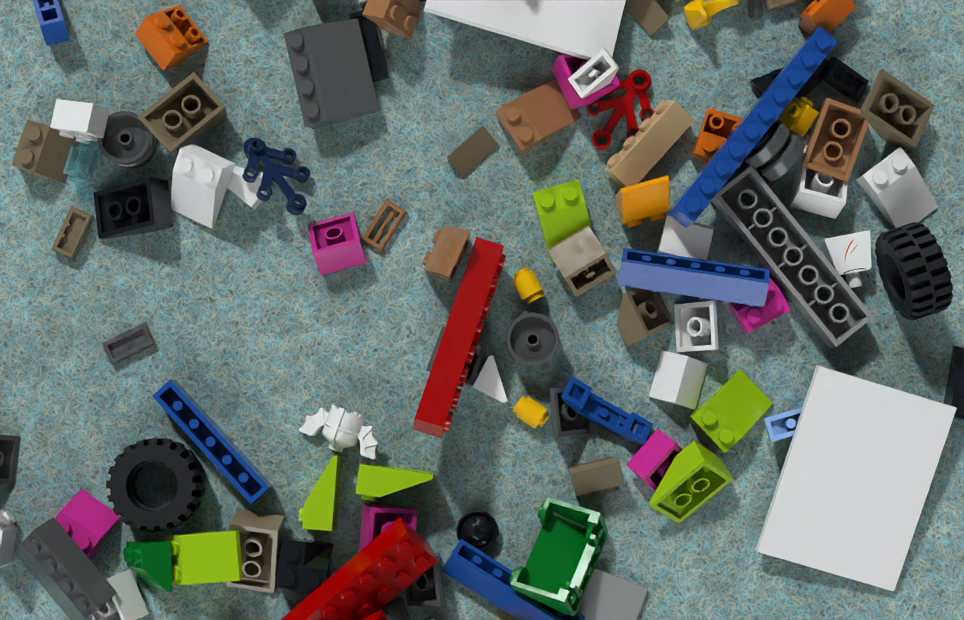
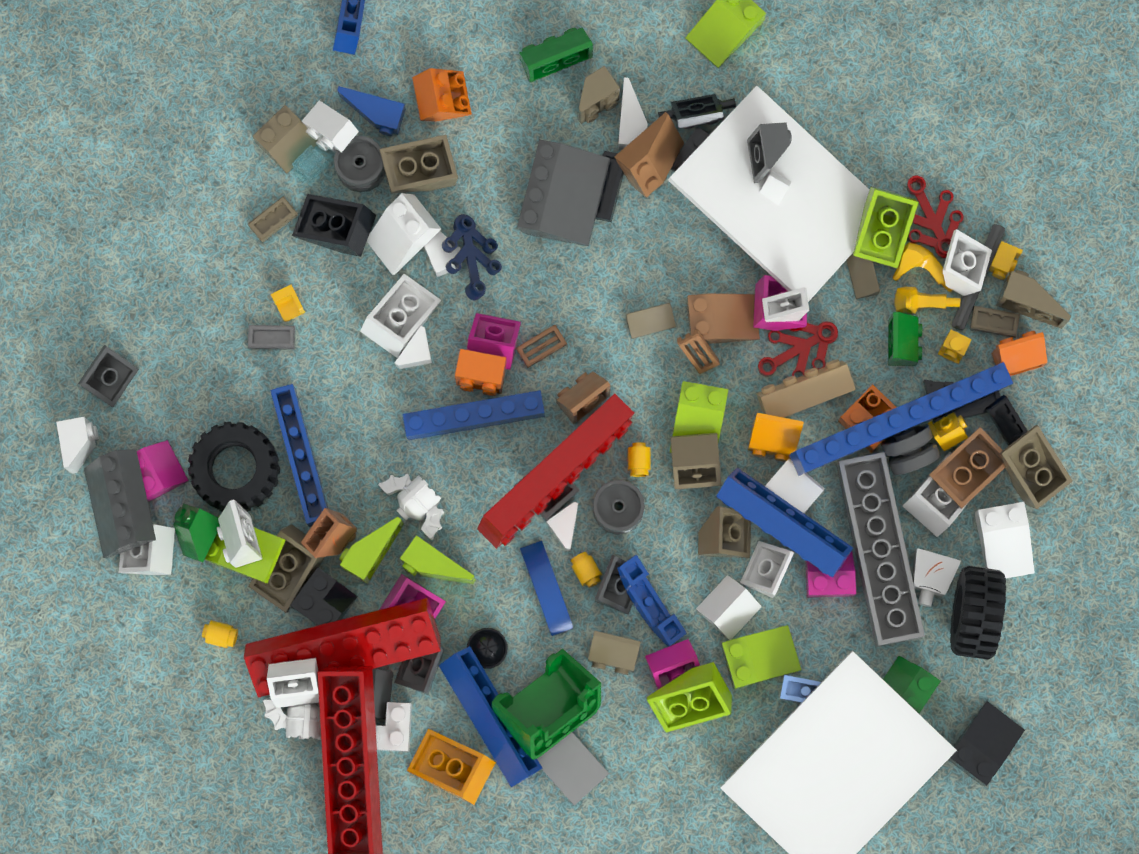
camera: 30 degrees right, 5 degrees down
none -> white slope [217,500,262,568]
none -> yellow panel [271,284,305,322]
none -> nougat torso [301,508,357,558]
none -> blue slope [337,86,406,136]
none -> white slope [360,274,441,358]
none -> white slope [395,325,432,369]
none -> blue brick [403,390,545,440]
none -> orange slope [455,349,507,396]
none -> blue slope [520,541,573,636]
none -> medium nougat tile [677,329,720,374]
none -> green slope [883,656,941,713]
none -> green slope [888,312,923,366]
none -> yellow brick [938,330,972,364]

